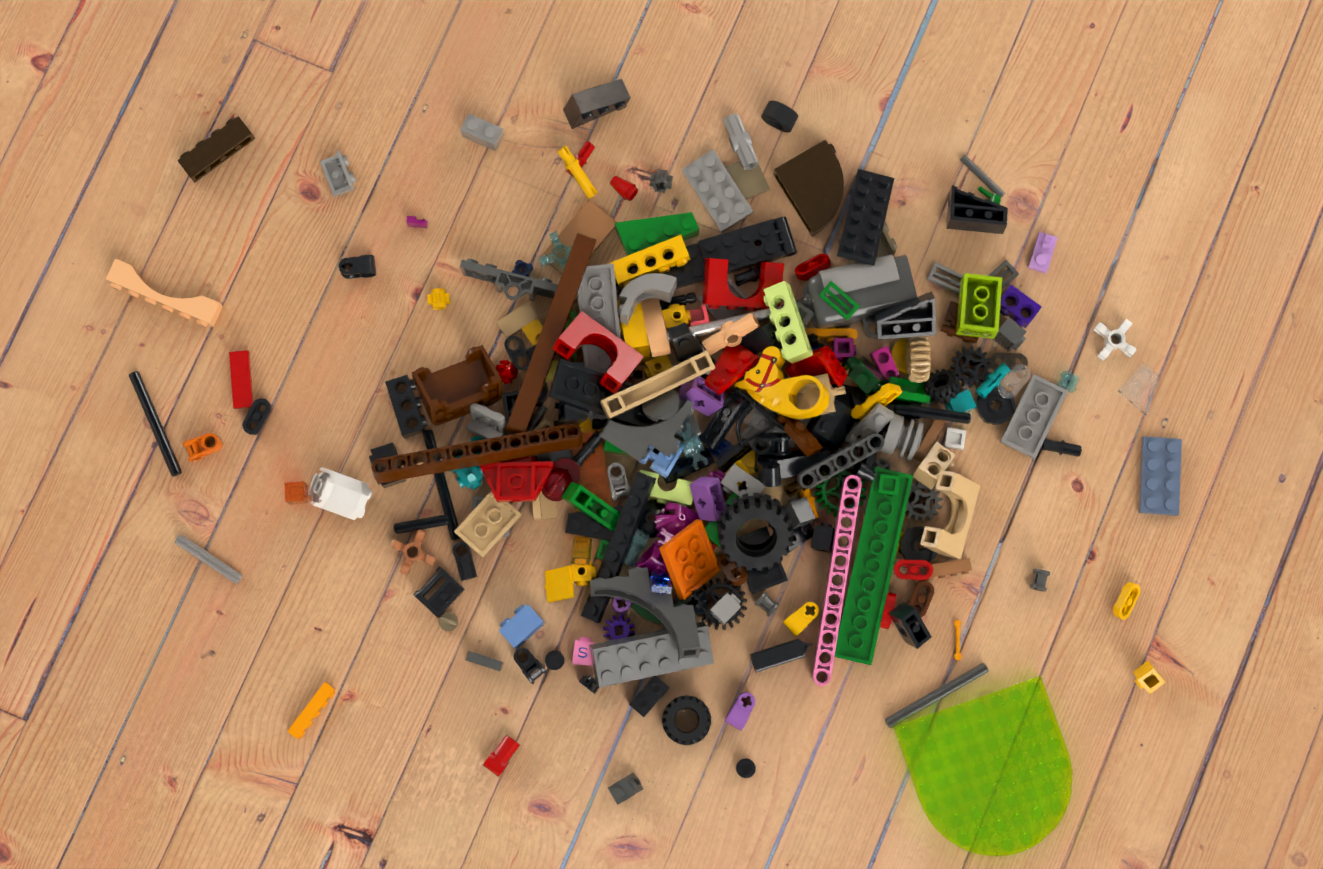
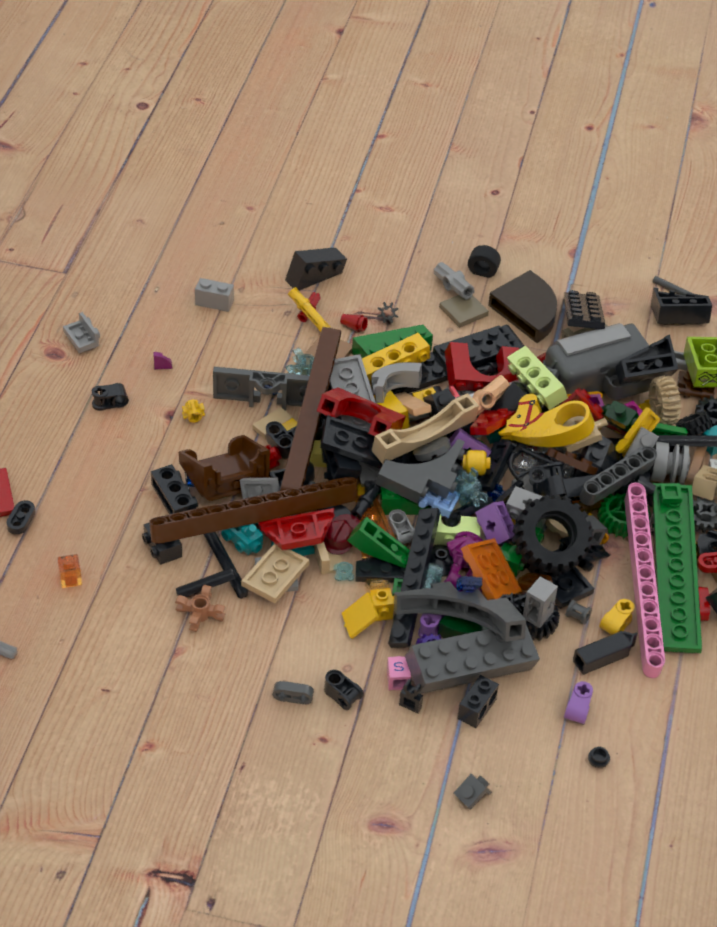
camera: 10 degrees left, 35 degrees down
light orange piece [287,682,336,739] -> none
white brick [308,467,372,520] -> none
black plate [413,566,465,618] -> none
dark tan tile [439,612,458,631] -> none
black piece [452,542,477,581] -> none
red piece [483,735,520,777] -> none
medium blue brick [498,604,545,650] -> none
black plate [545,650,565,670] -> none
black tyre [662,695,711,745] -> none
light grey plate [682,149,754,233] -> none
black brick [810,523,835,553] -> none
green tile [818,281,860,321] -> none
none -> clear light blue plate [334,562,355,581]
none -> yellow head [463,450,491,475]

